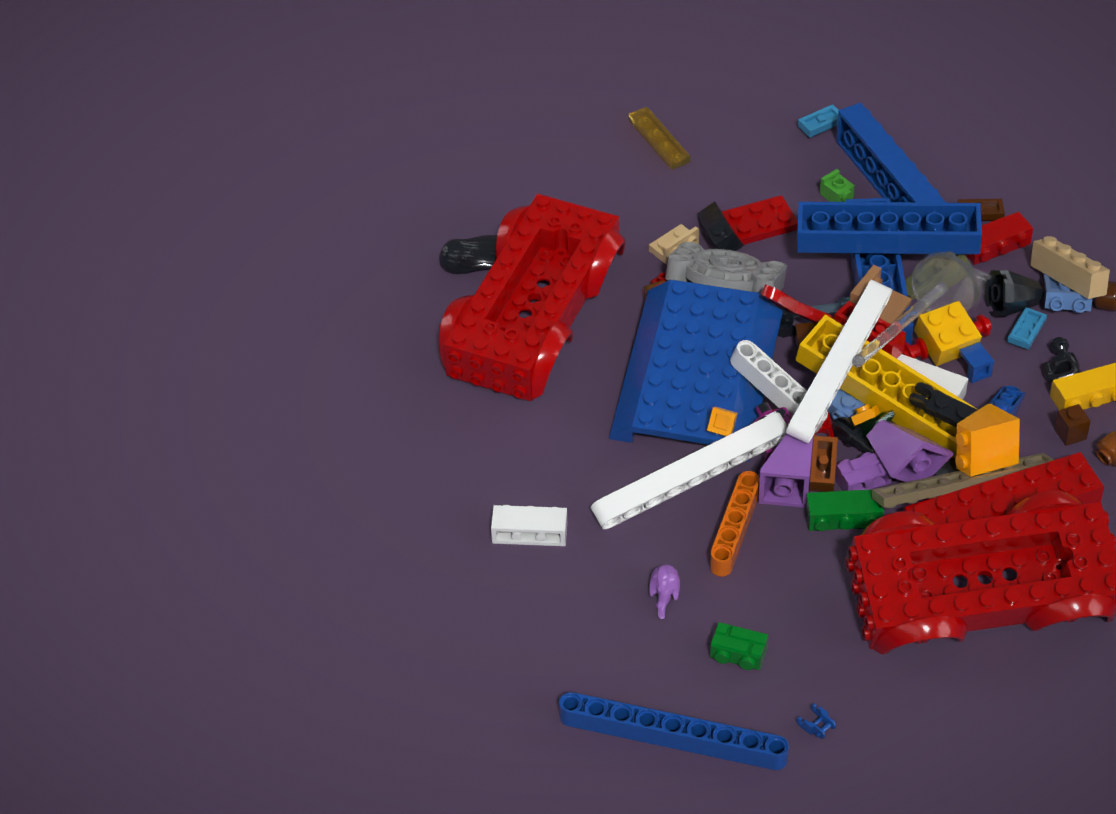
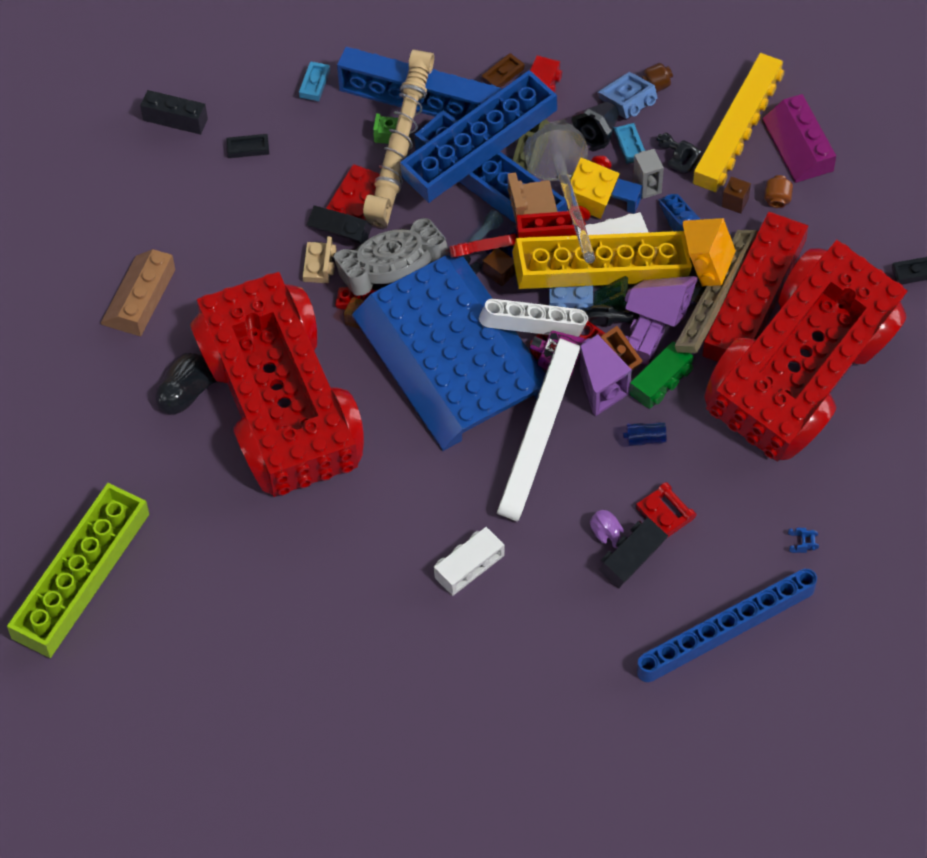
camera: 45 degrees left, 10 degrees up
clear yellow plate [629,107,690,169] -> none
light orange plate [707,406,738,436] -> none
orange beam [710,471,760,577] -> none
green brick [710,622,769,670] -> none
white beam [786,280,893,444] -> none
light orange plate [851,404,881,426] -> none
black hinge [908,382,978,428] -> none
tan brick [1031,236,1110,299] -> none
none -> lime brick [7,483,149,659]
none -> medium nougat slope [101,249,175,337]
none -> black brick [140,90,208,135]
none -> black tile [226,134,270,158]
none -> tan piece [363,49,434,229]
none -> black brick [599,517,668,589]
none -> clear blue piece [623,422,667,446]
none -> light grey brick [633,149,664,199]
none -> red plate [636,482,697,539]

